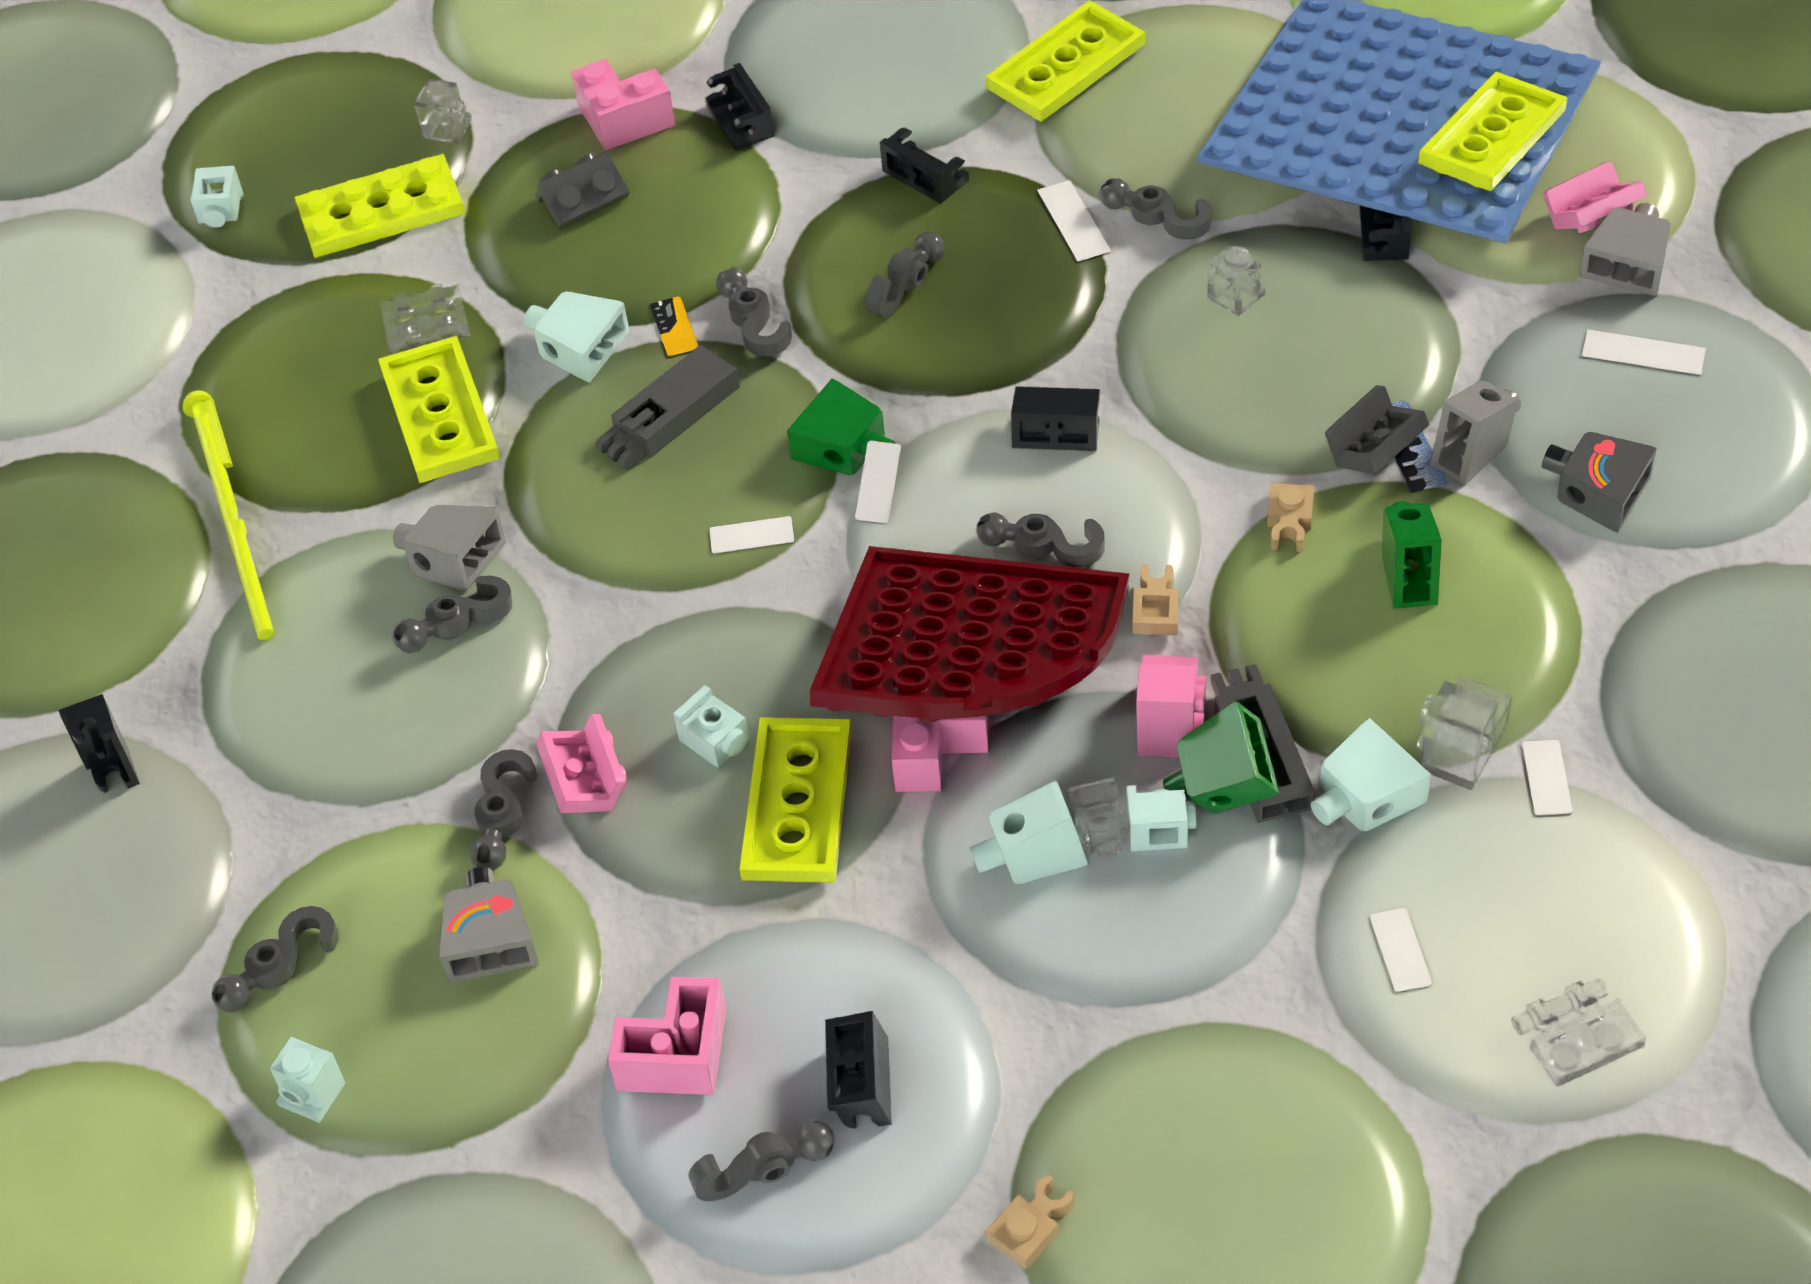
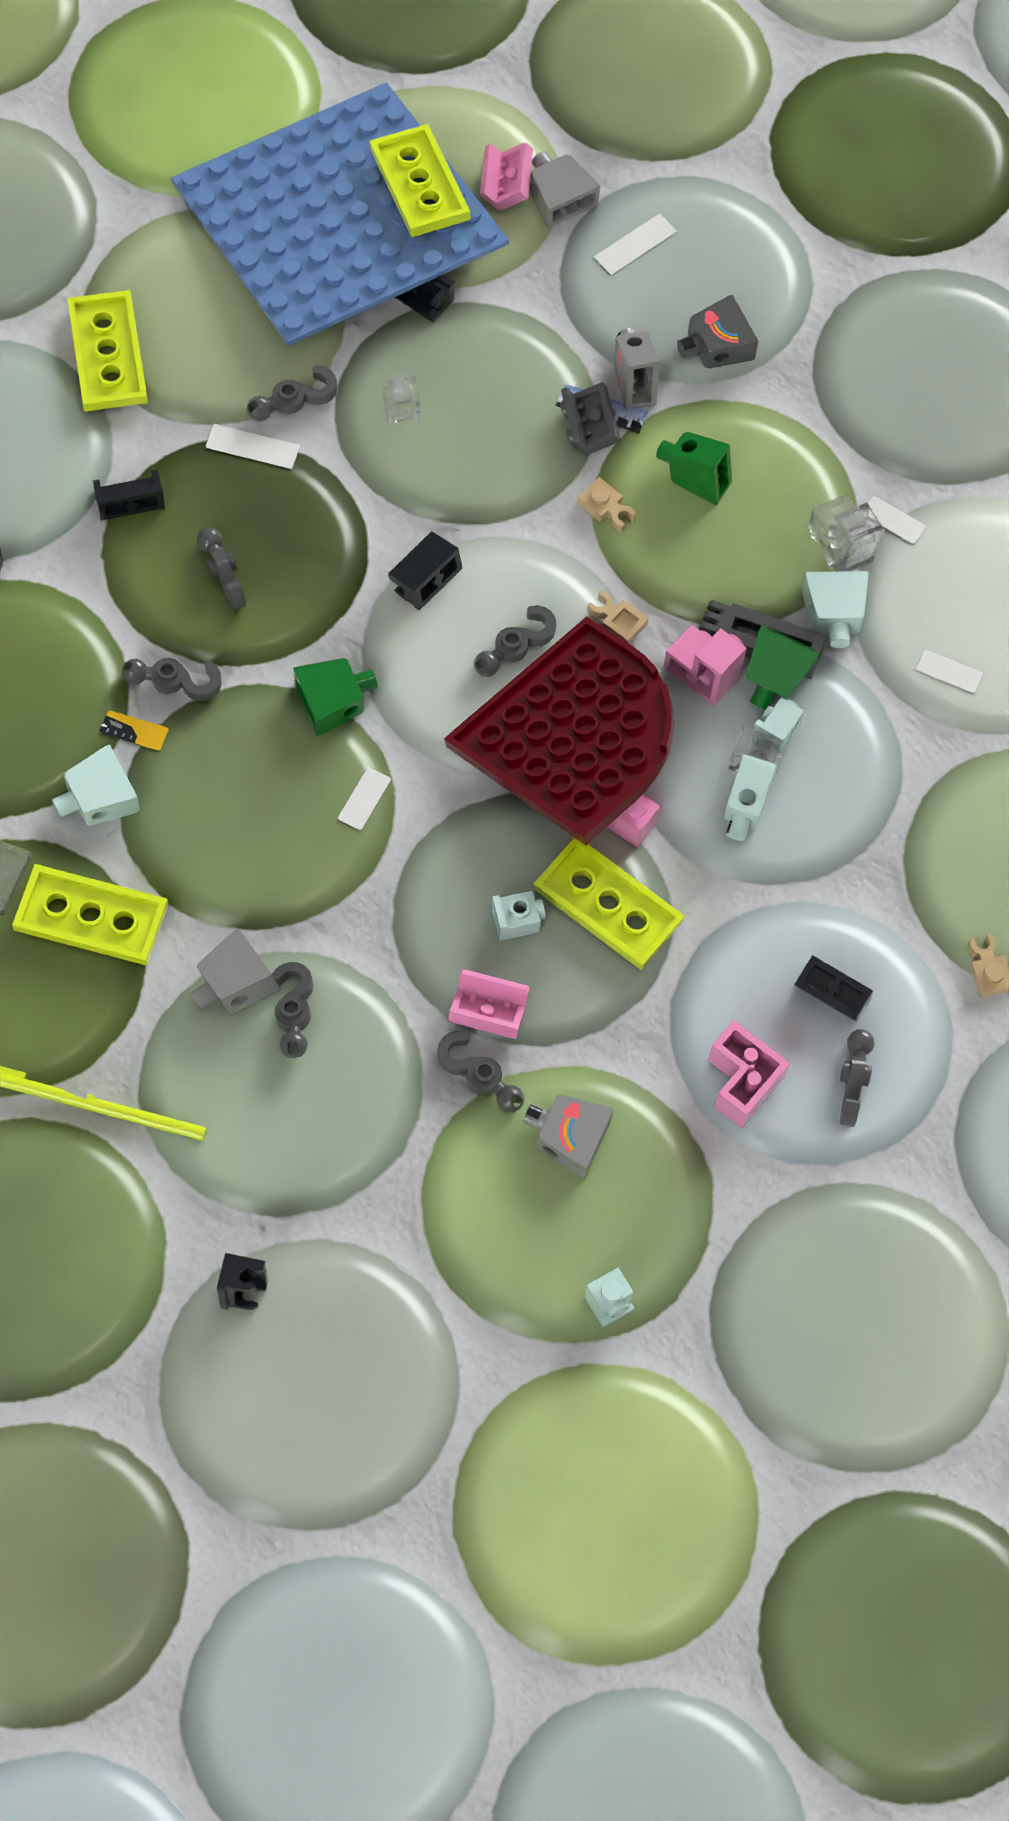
camera: 65 degrees left, 15 degrees up
dark grey piece [212,906,339,1012] -> none
dark grey hinge [595,345,740,470] -> none
white sticker [855,441,901,524] -> none

